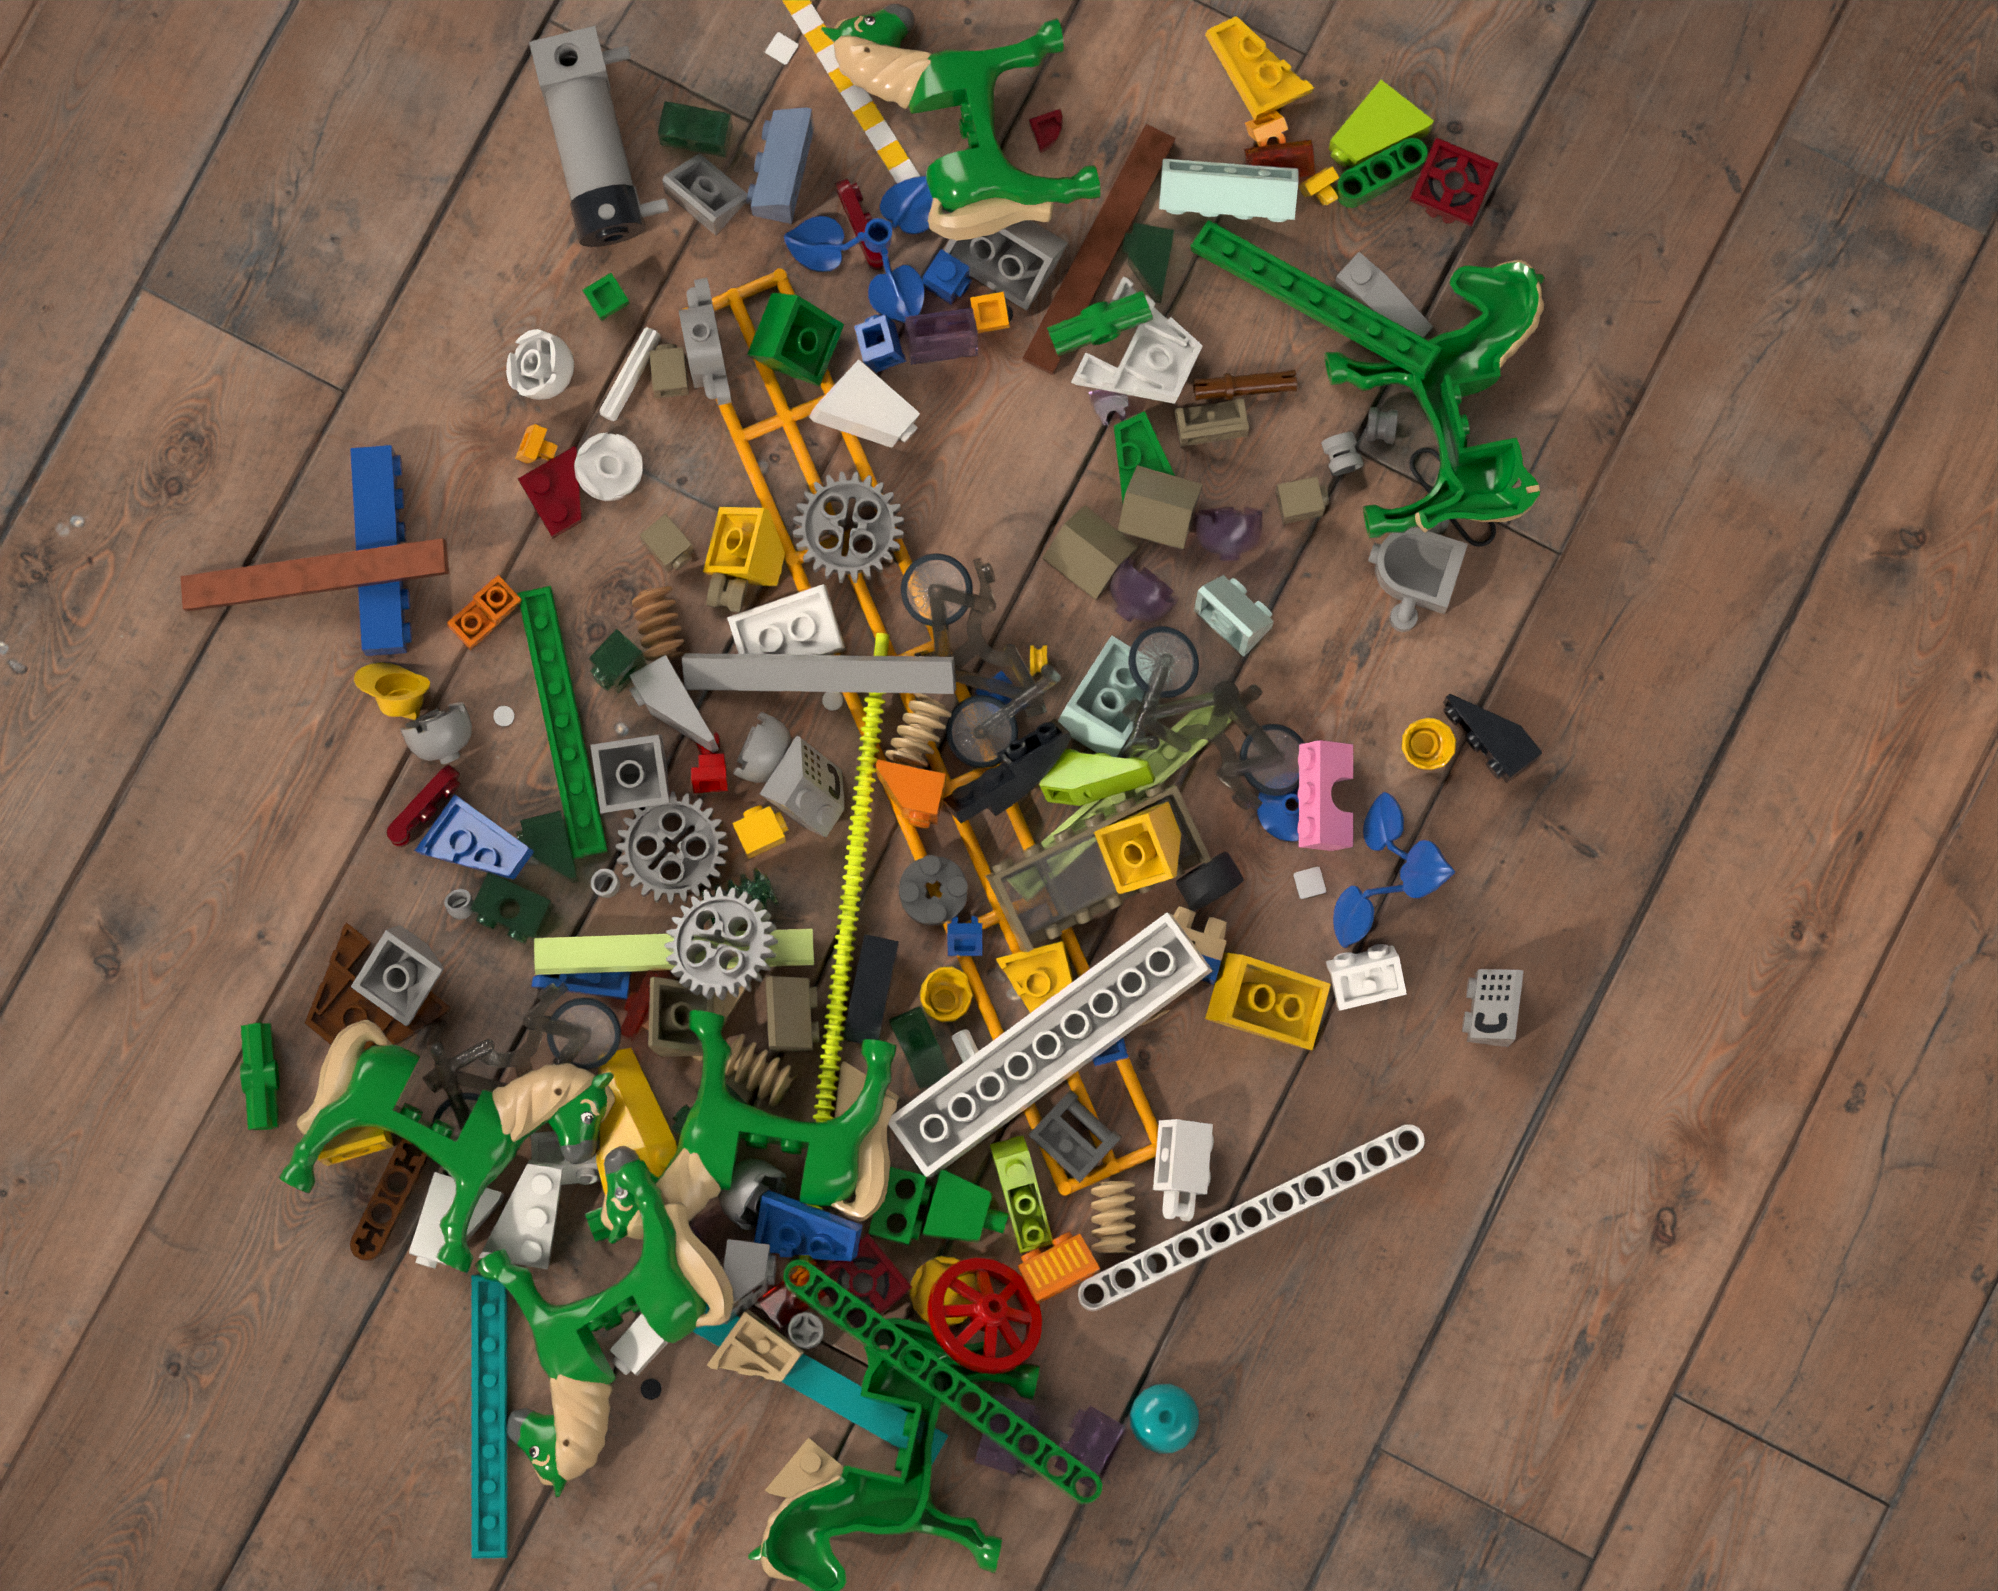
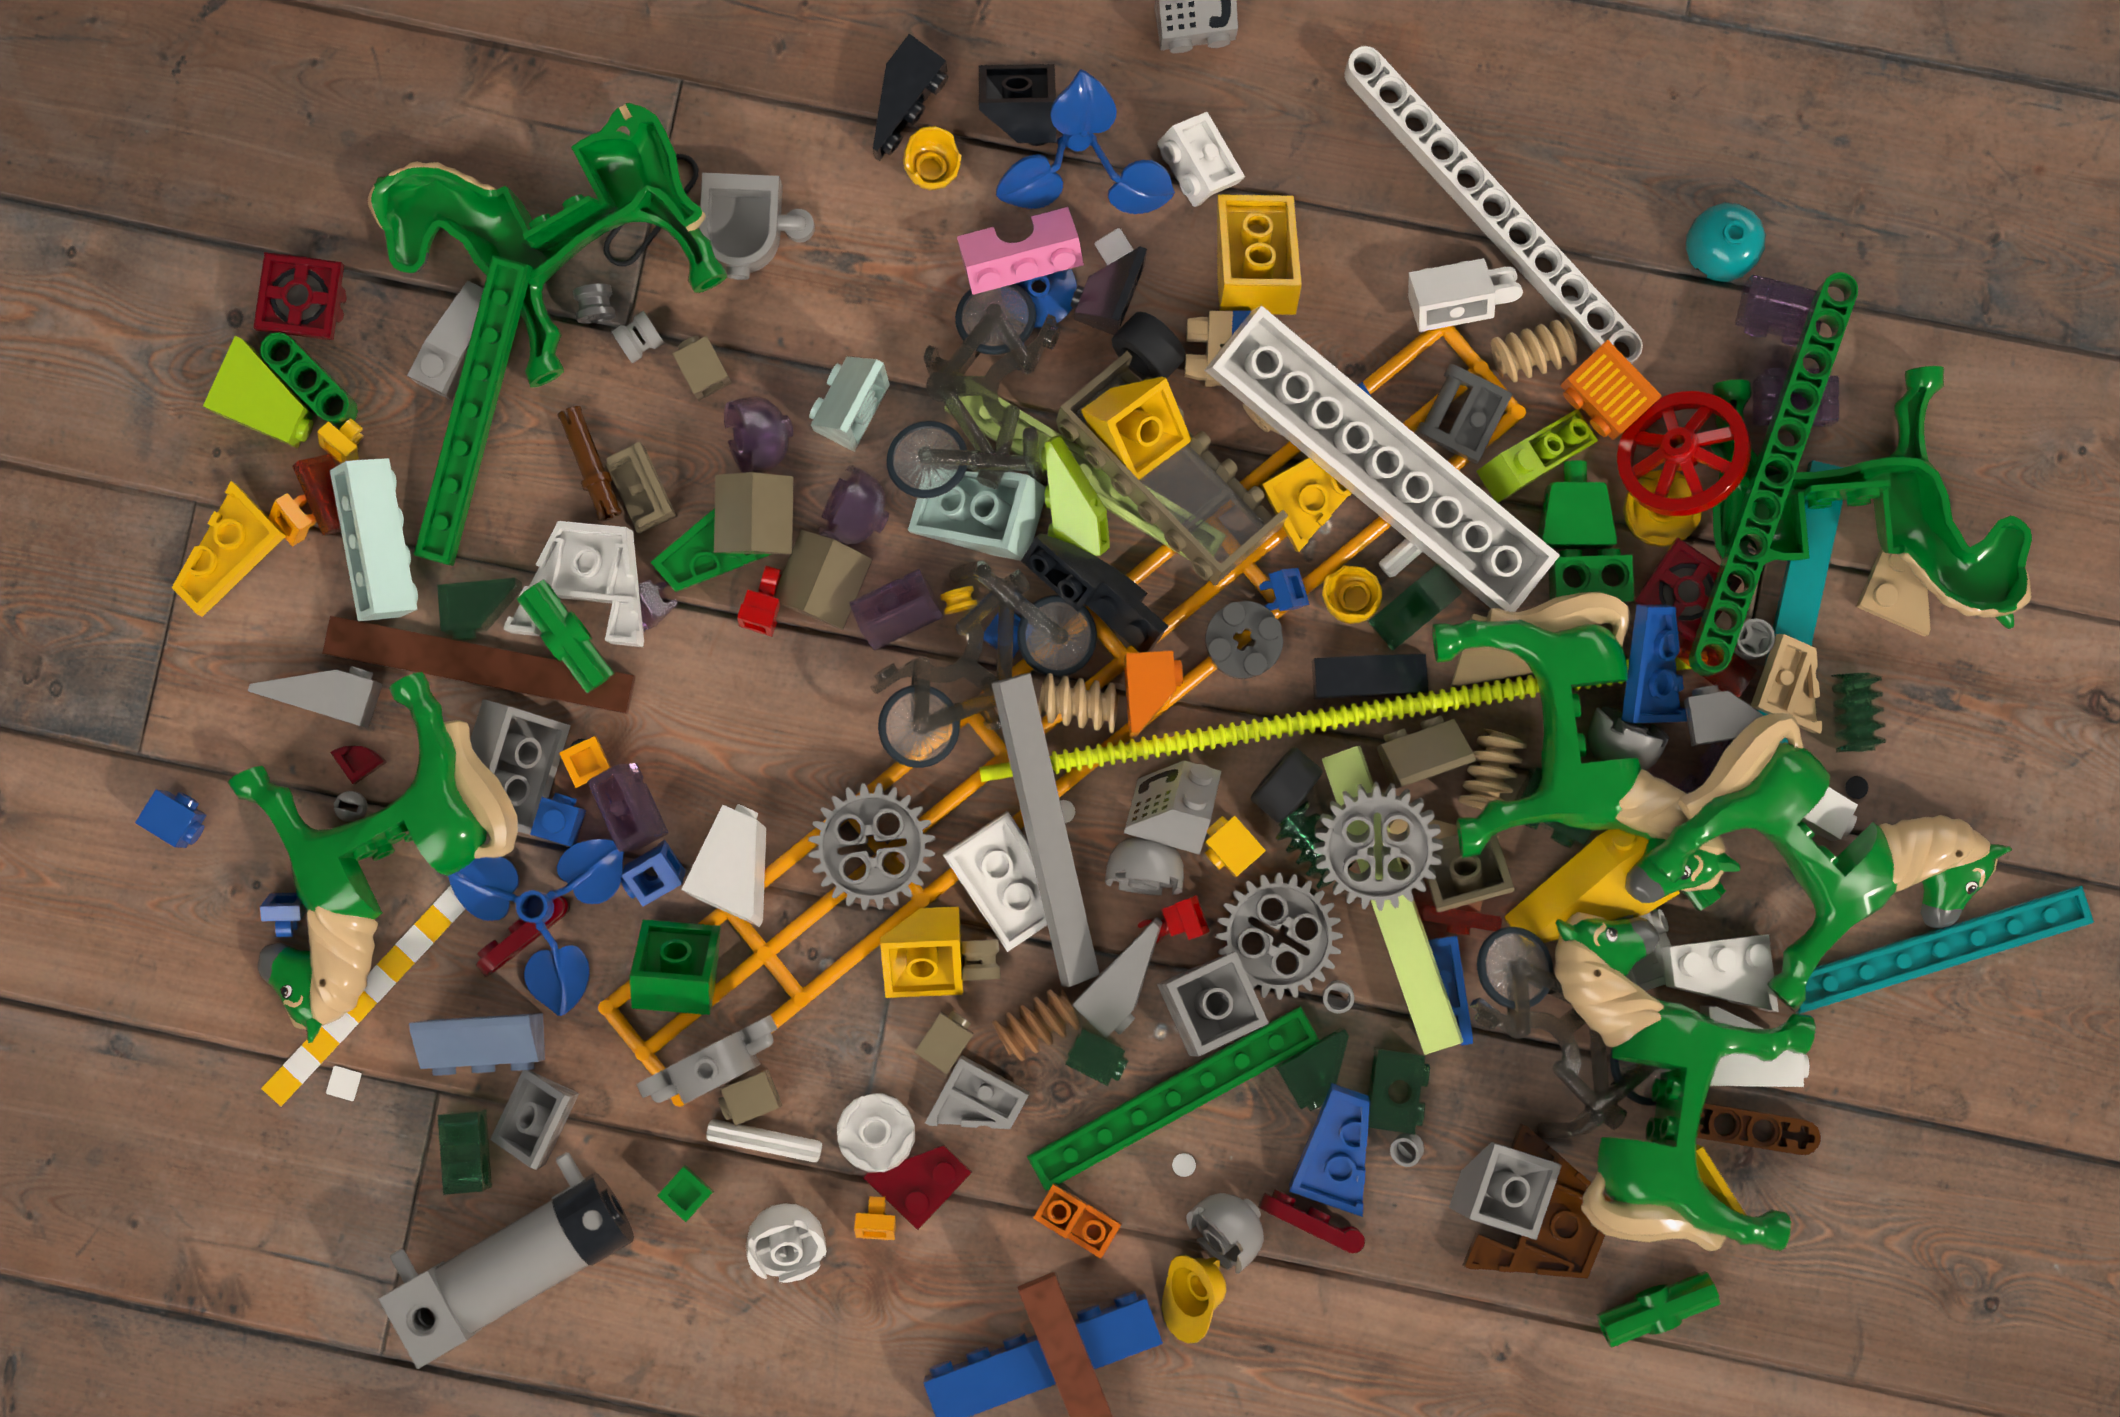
camera: 110 degrees left, 5 degrees up
none -> light grey slope [248,666,383,728]
none -> blue tile [260,893,307,937]
none -> light grey hinge [334,791,368,822]
none -> red piece [737,566,782,637]
none -> brick [849,569,944,650]
none -> light grey wing [925,1055,1030,1129]
none -> black slope [979,64,1057,146]
none -> black slope [1070,246,1147,335]
none -> black tyre [1251,747,1323,822]
none -> clear green piece [1831,673,1887,753]

